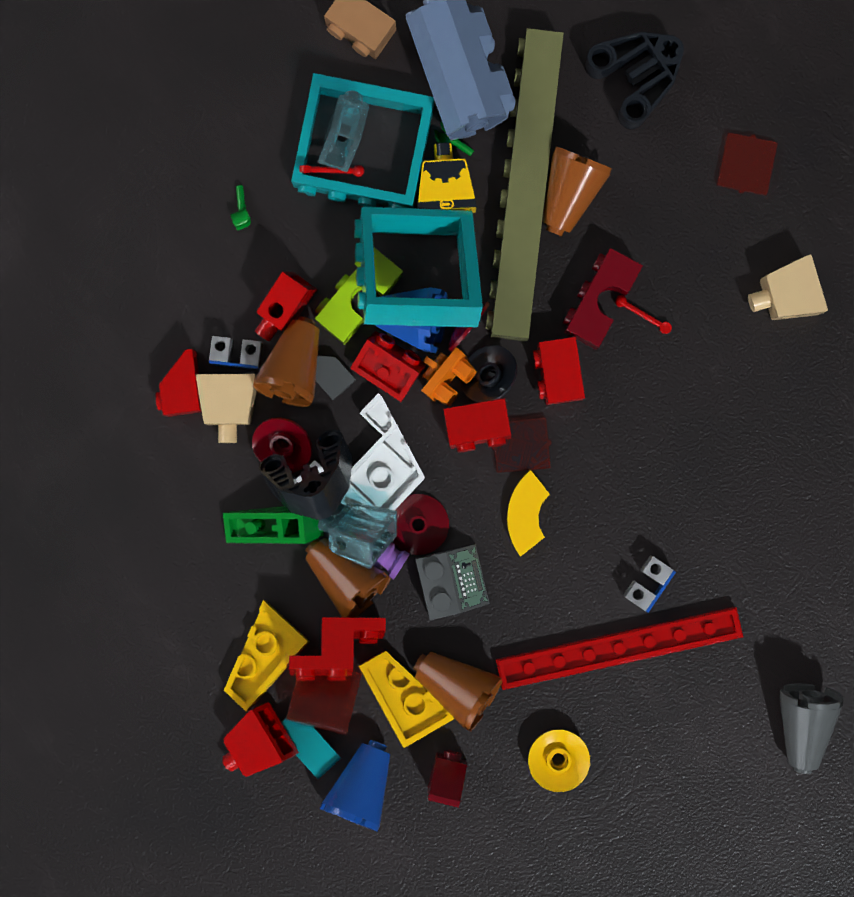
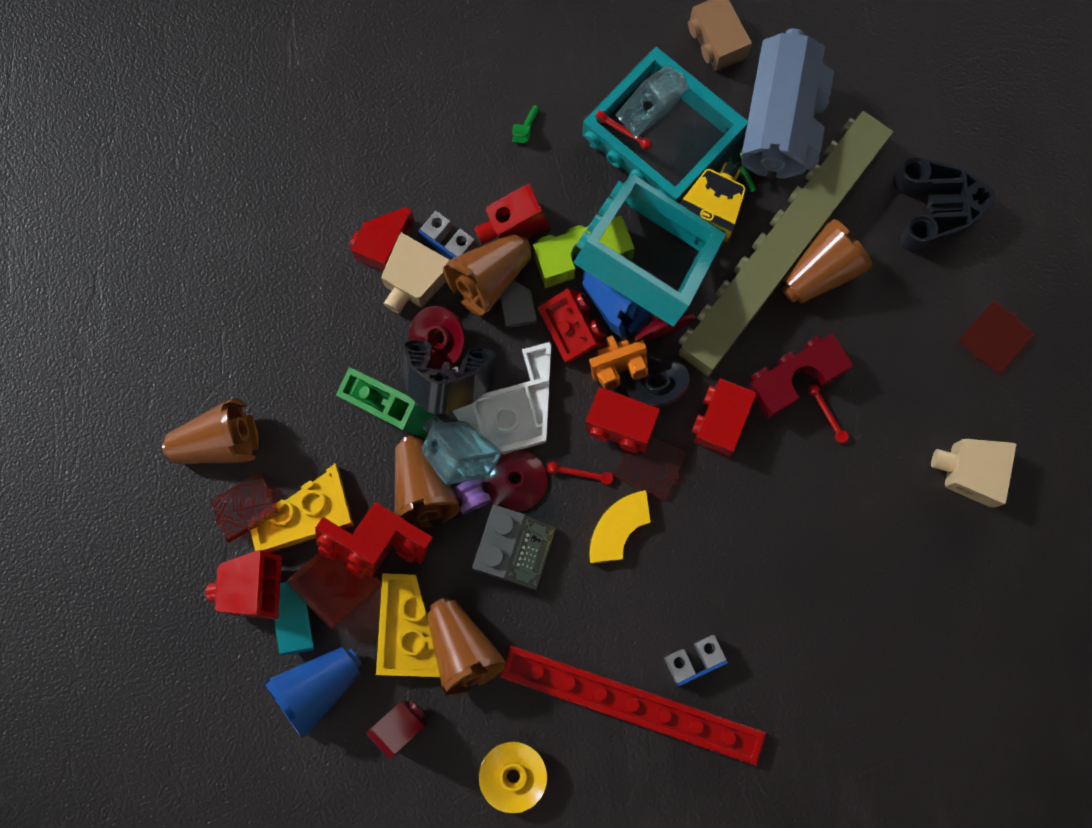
camera: 30 degrees right, 10 degrees down
none -> dark orange cone [162,398,259,464]
none -> clear red piece [210,473,280,543]
none -> red hinge [547,462,613,485]

